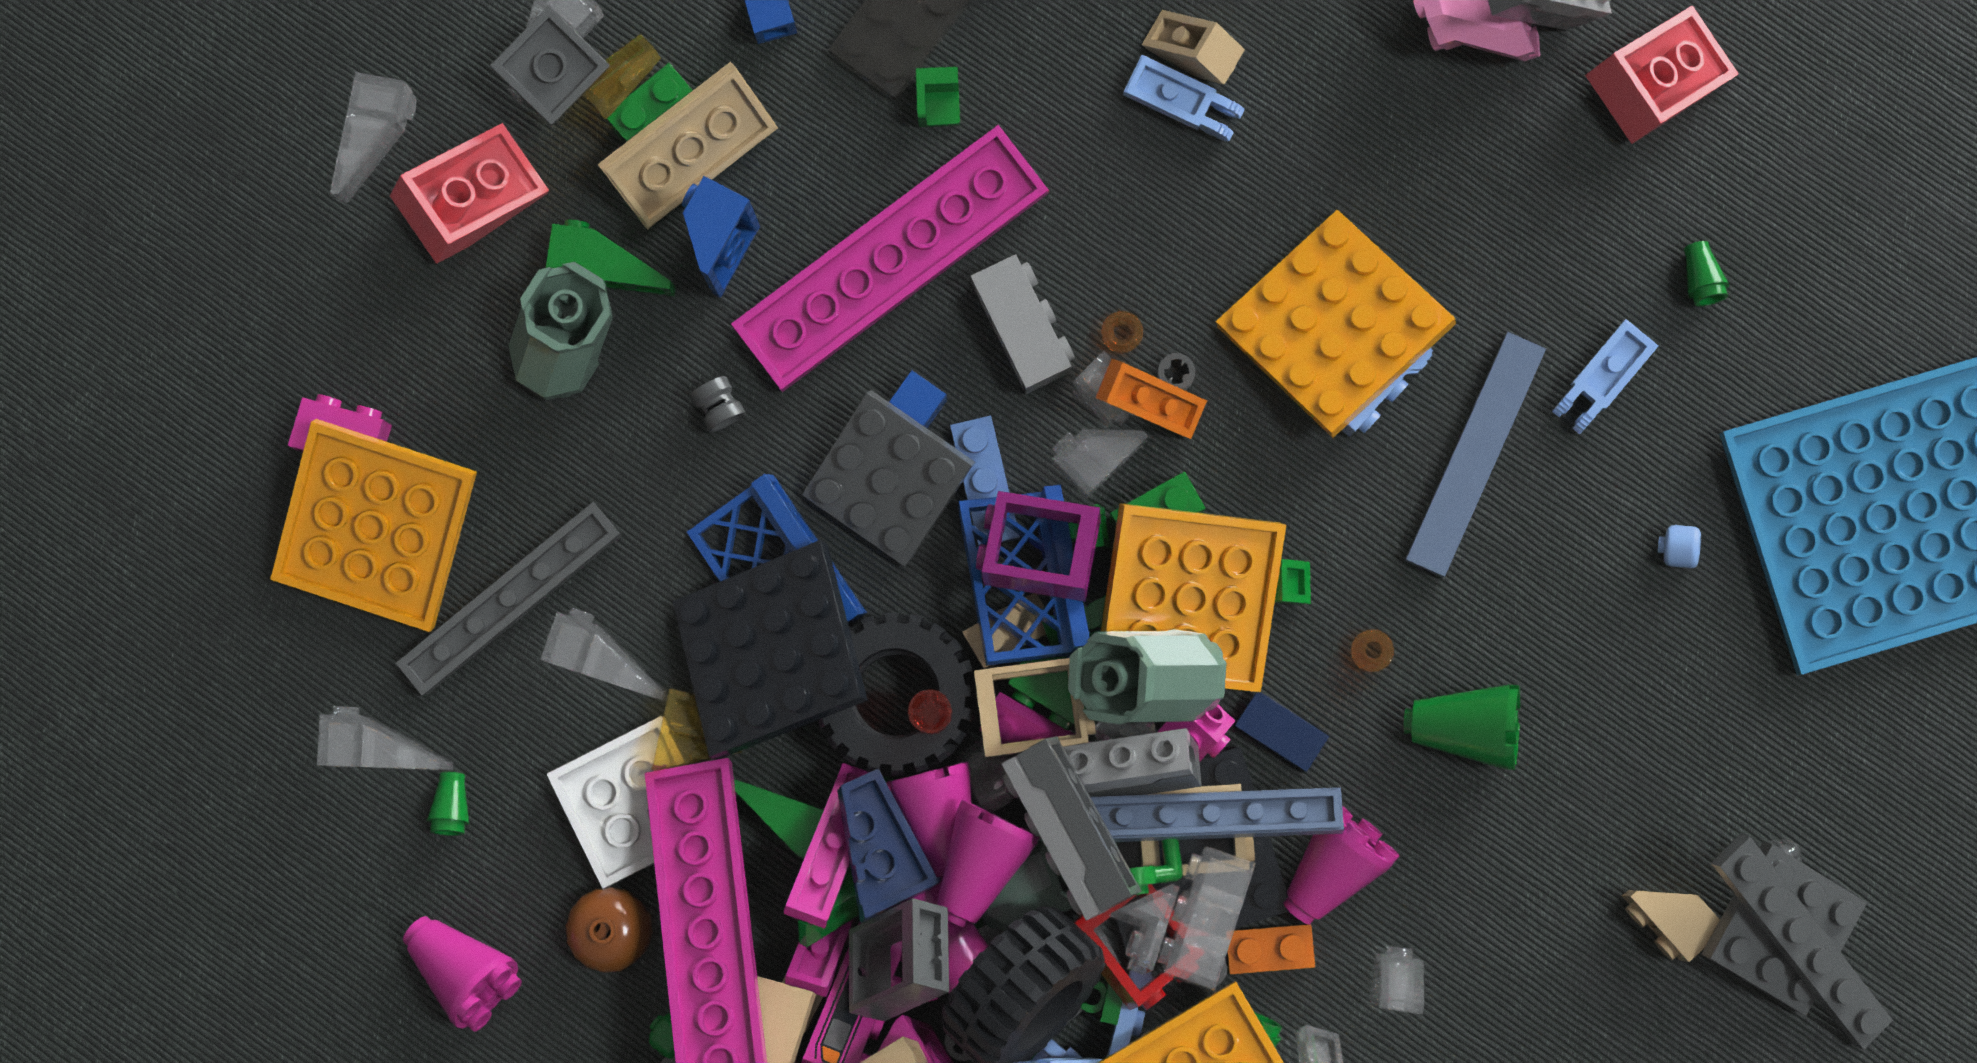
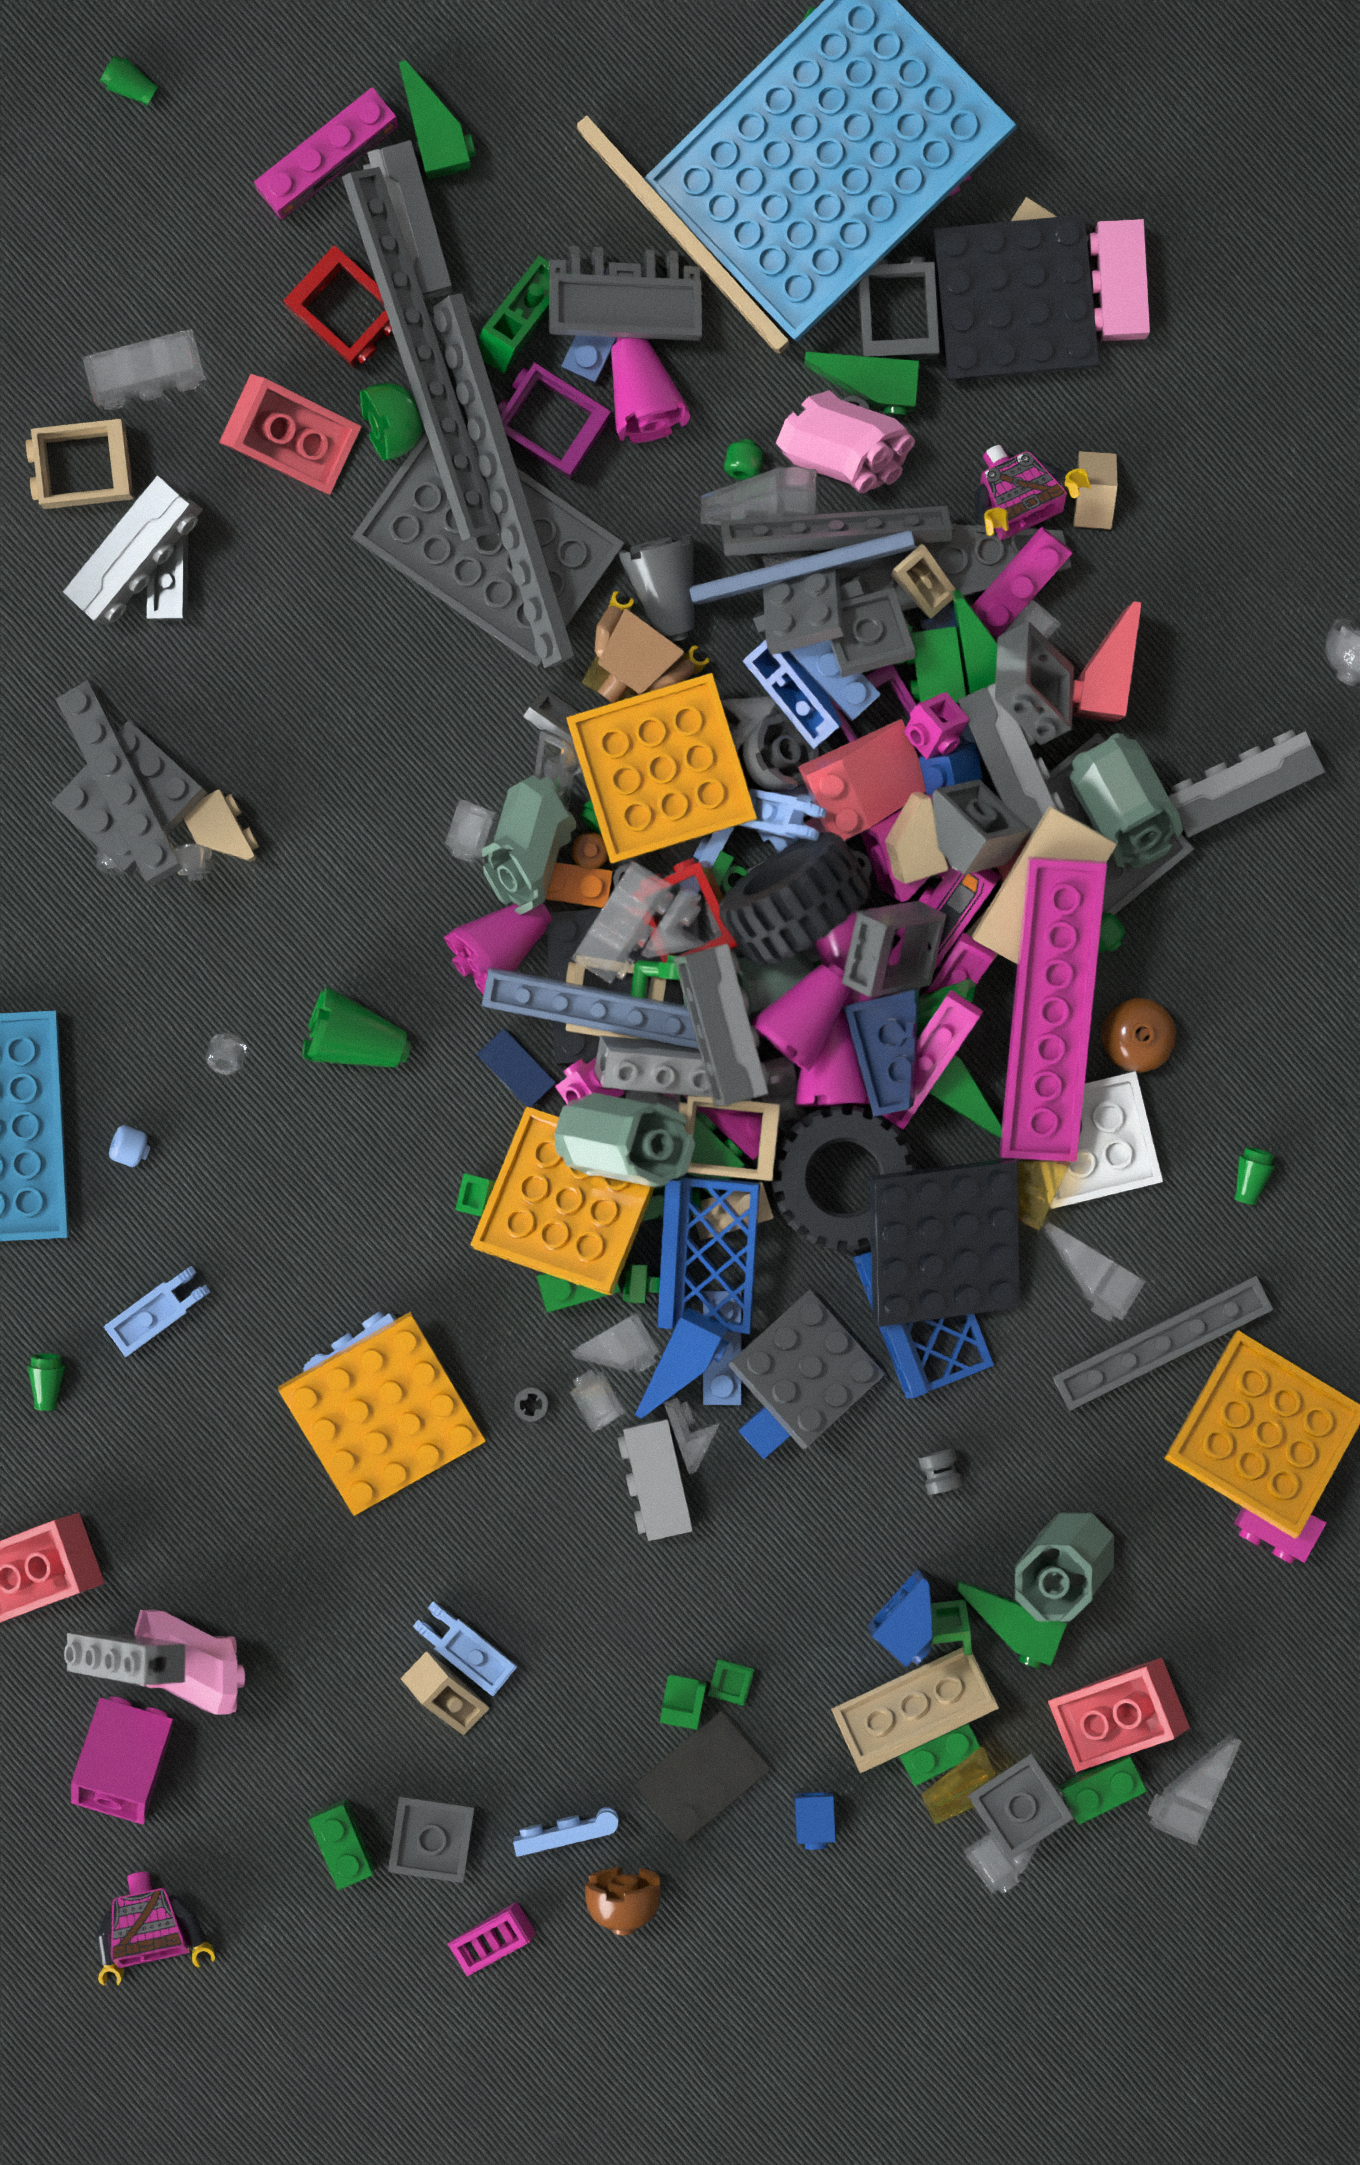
camera: 170 degrees left, 5 degrees up
clear slope [317,706,453,771] -> none
dark pink cone [403,916,522,1032] -> none
dark pink plate [731,125,1049,392] -> none
clear red wheel [908,689,953,735] -> none
magenta window [976,491,1101,602] -> none
orange plate [1095,358,1207,439] -> none
clear orange plate [1101,311,1143,353] -> none
clear orange plate [1351,629,1394,672] -> none
sand blue tile [1404,332,1546,578] -> none
none -> clear piece [175,844,213,881]
none -> clear piece [206,1033,246,1075]
none -> sand green brick [482,775,576,915]
none -> dark orange piece [572,832,609,870]
none -> blue slope [635,1307,729,1419]
none -> clear slope [664,1396,720,1474]
none -> green tile [708,1658,755,1706]
none -> green panel [930,1599,972,1656]
none -> green brick [1058,1755,1147,1825]

